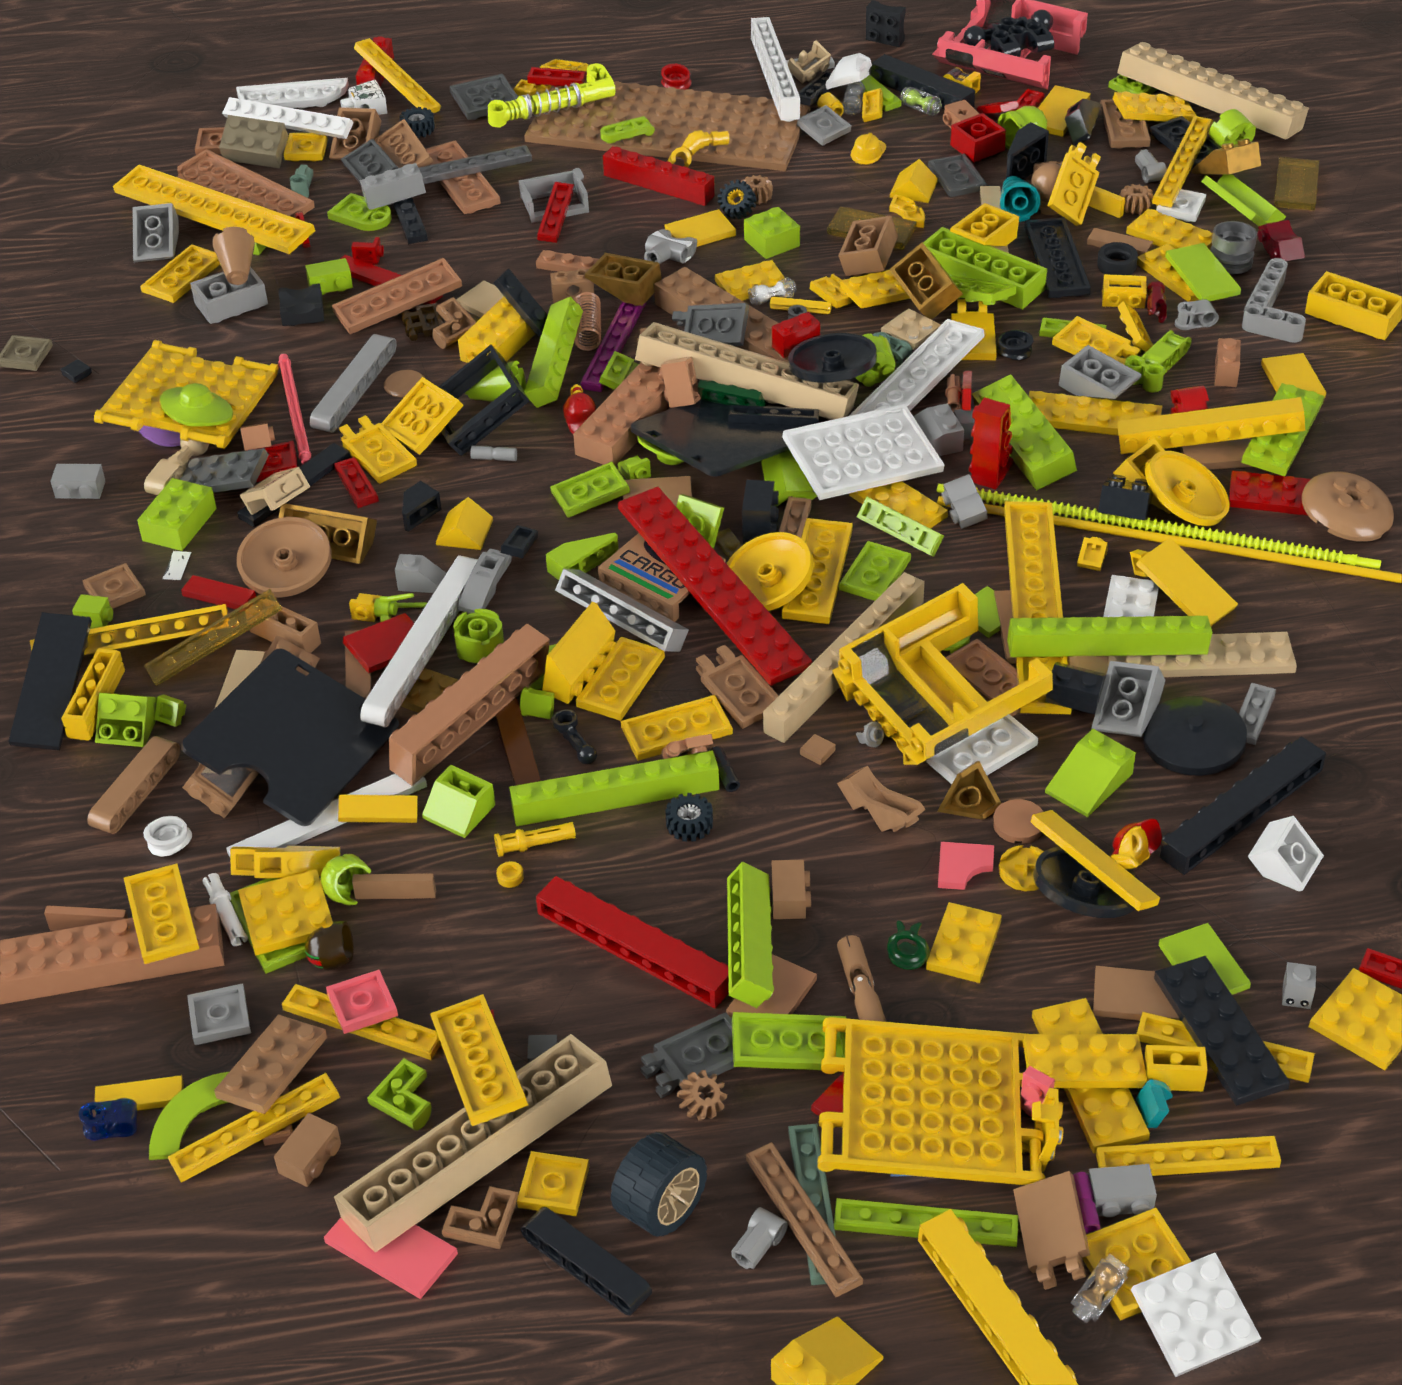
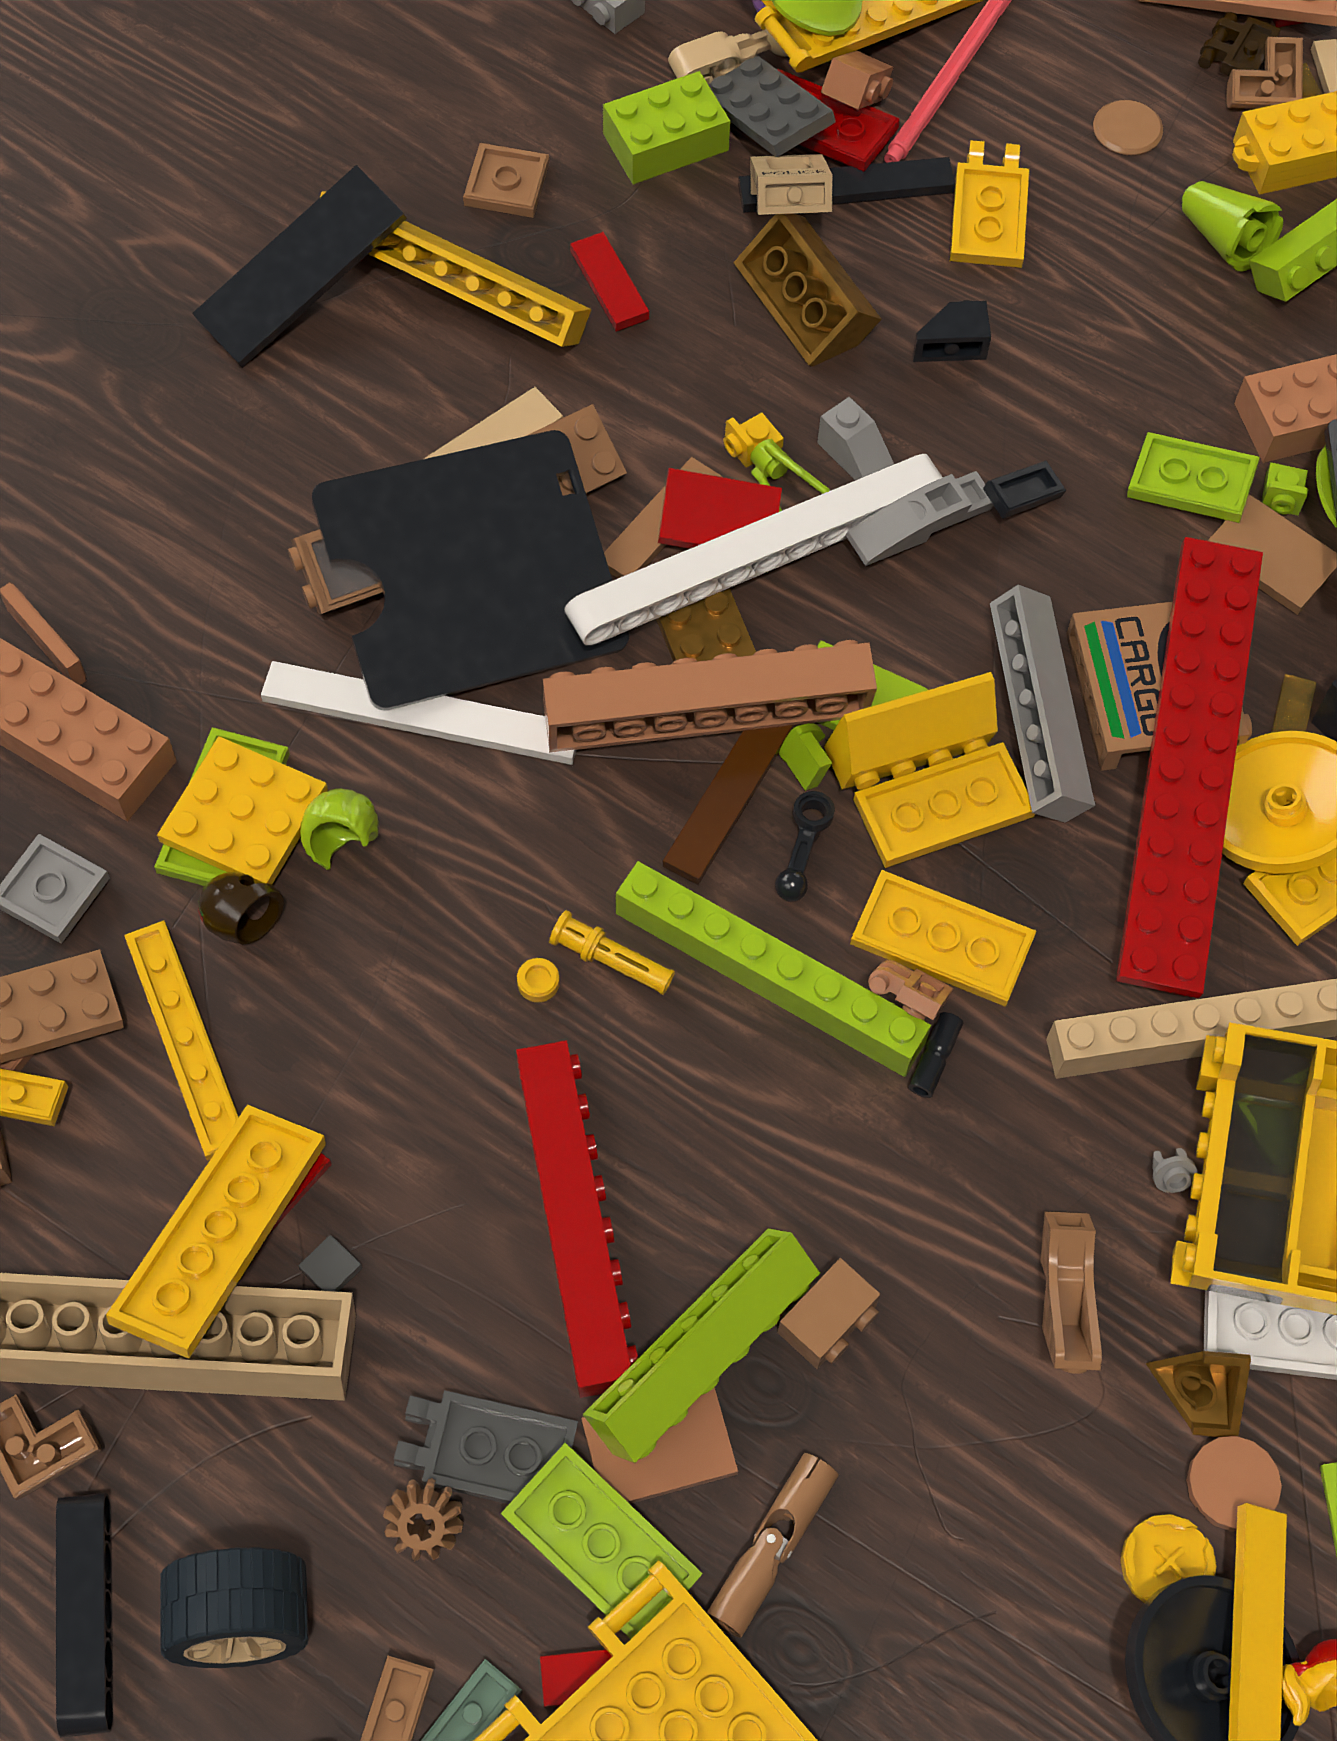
camera: 40 degrees right, 20 degrees up
yellow brick [61,648,125,741] -> none
lime brick [72,594,113,629] -> none
medium nougat beam [87,736,181,834] -> none
lime slope [95,693,157,747] -> none
yellow plate [124,863,199,964] -> none
white piece [143,816,192,857] -> none
clear yellow tile [144,589,283,686] -> none
lime tile [154,694,186,727] -> none
white sticker [163,551,191,580] -> none
white pin [203,873,248,946] -> none
yellow slope [230,846,340,878] -> none
medium nougat dish [237,517,331,597] -> none
medium nougat brick [246,597,321,653] -> none
light grey beam [310,334,396,433] -> none
coral plate [326,970,398,1034] -> none
red tile [334,457,379,508] -> none
yellow tile [338,795,418,823] -> none
medium nougat tile [352,874,436,899] -> none
lime brick [367,1058,431,1130] -> none
yellow plate [381,377,464,455] -> none
lime slope [422,765,495,838] -> none
yellow slope [436,497,493,550] -> none
black window [439,345,530,456] -> none
lime brick [453,609,504,663] -> none
light grey piece [471,445,517,461] -> none
yellow plate [517,1151,589,1216] -> none
lime slope [546,533,619,580] -> none
red hair [563,384,597,434] -> none
black bush [665,793,713,842] -> none
lime tile [676,494,724,549] -> none
medium nougat tile [696,645,778,729] -> none
medium nougat tile [800,734,836,765] -> none
dark green piece [887,921,930,970] -> none
yellow plate [926,902,1002,983] -> none
coral tile [938,842,994,890] -> none

